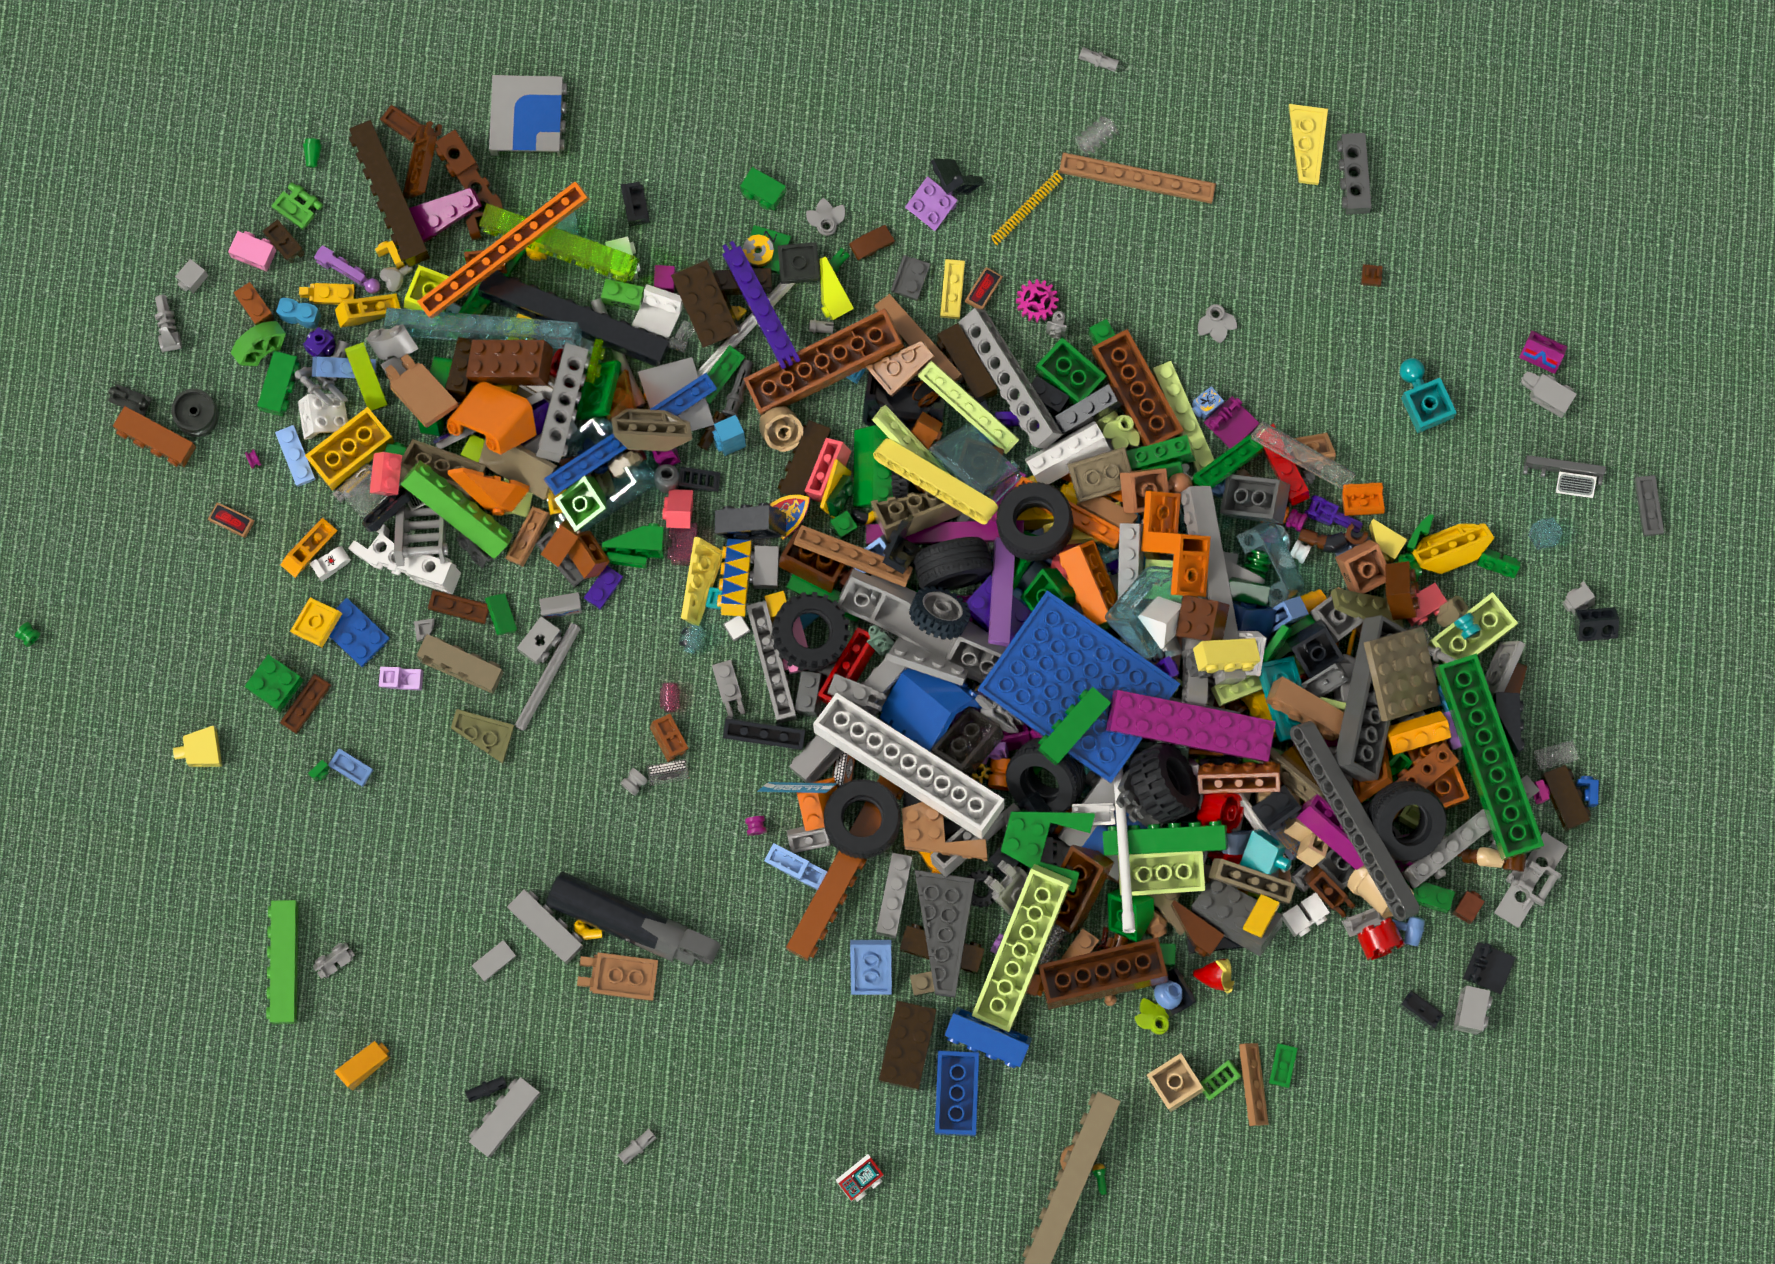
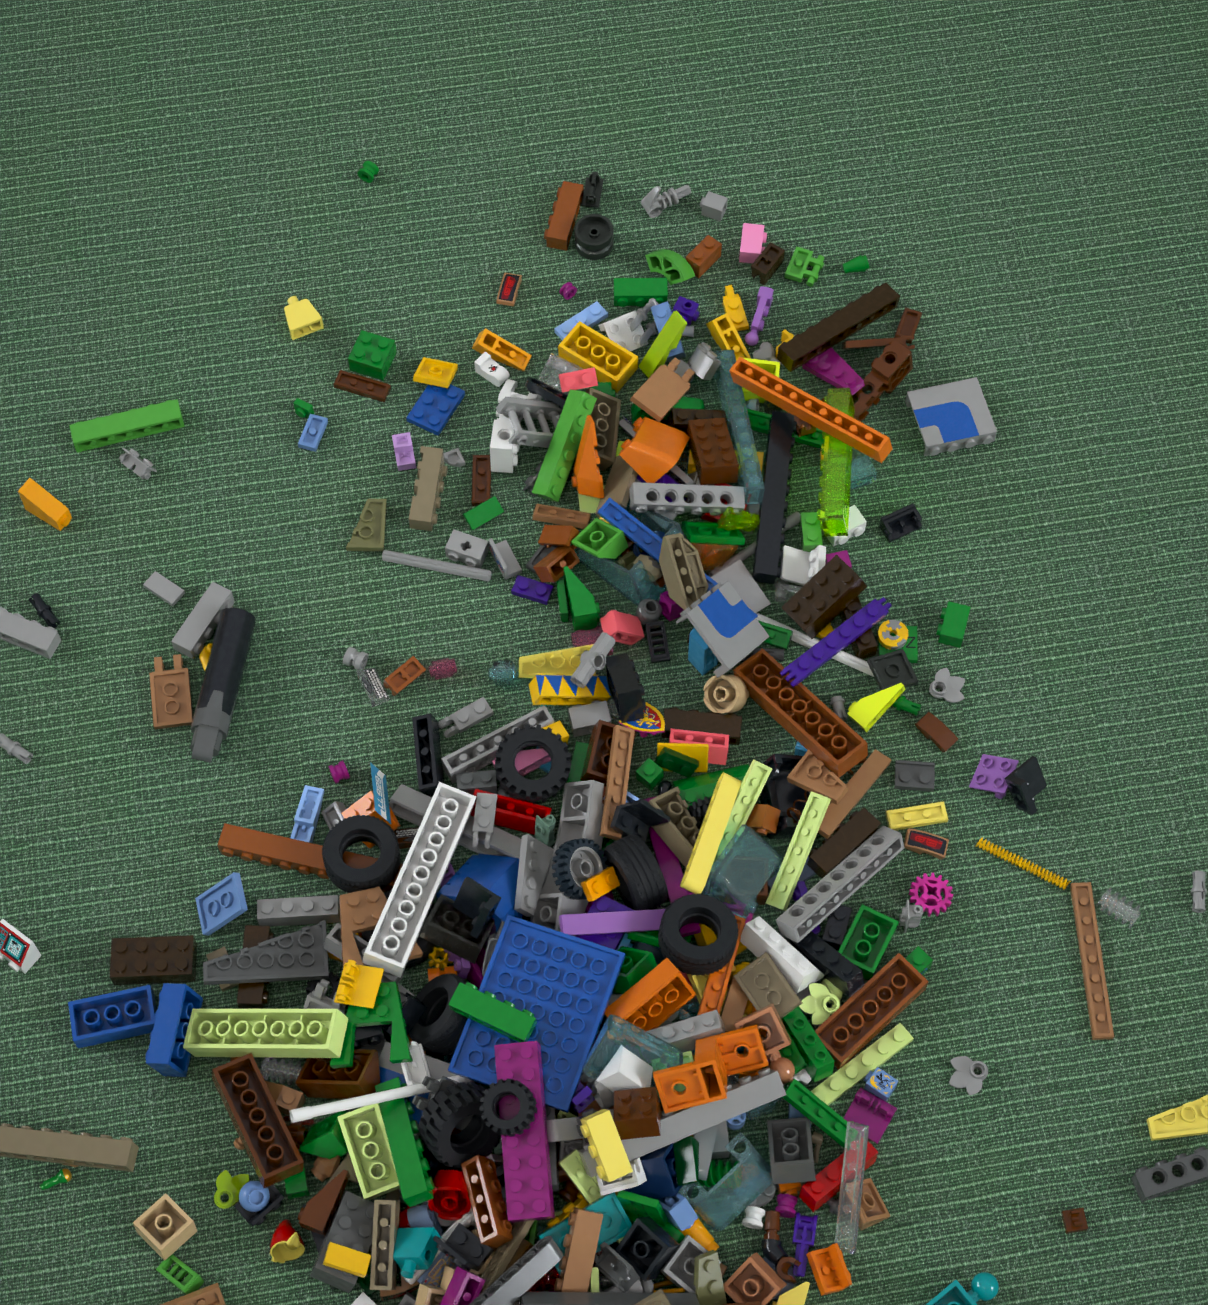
camera: 75 degrees right, 15 degrees down
dark azure brick [276,298,321,329] -> none
white tile [723,616,751,642] -> none
none -> yellow hinge [334,960,384,1009]
none -> black bracket [453,877,501,939]
none -> black tyre [479,1078,537,1137]
none -> light grey piece [570,632,616,688]
none -> light orange plate [581,866,620,902]
none -> light grey panel [676,581,770,678]

